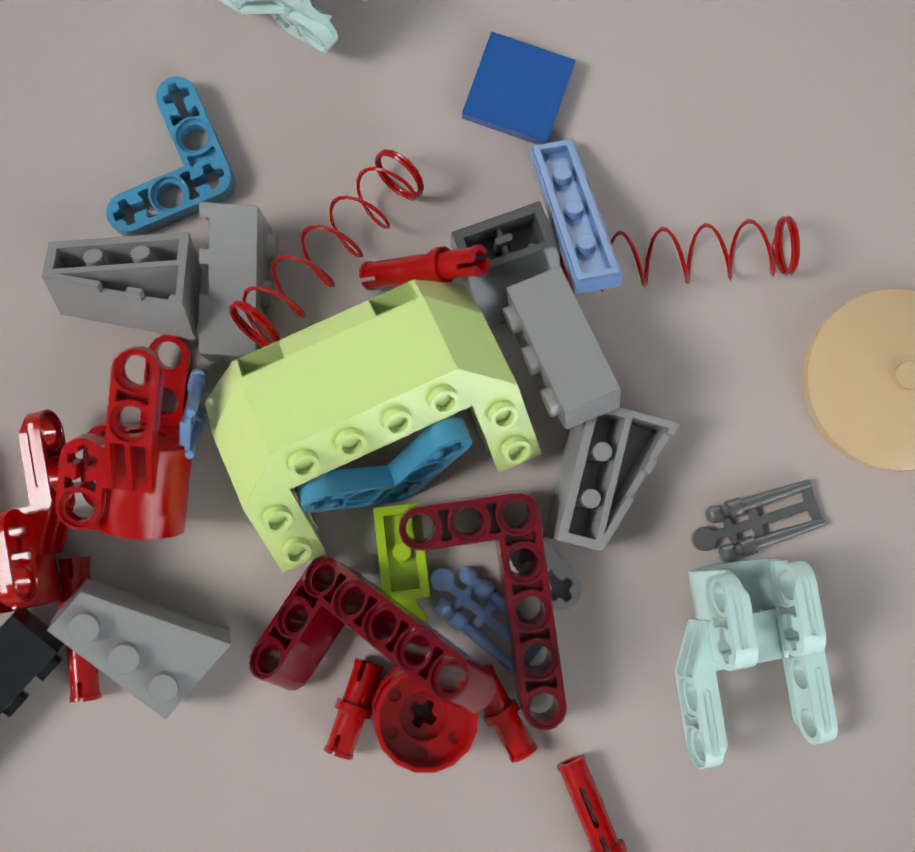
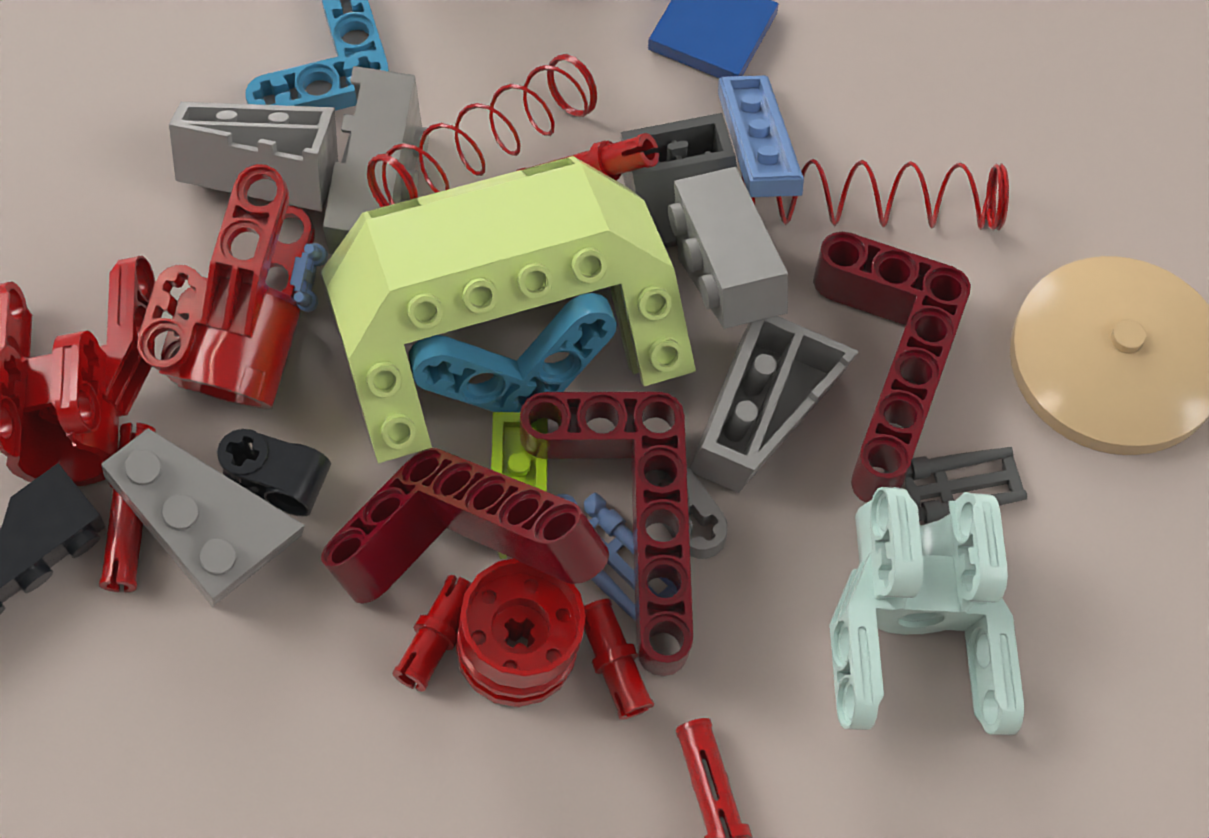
camera: 10 degrees right, 20 degrees down
none -> black piece [217,428,331,516]
none -> dark red beam [813,231,971,503]

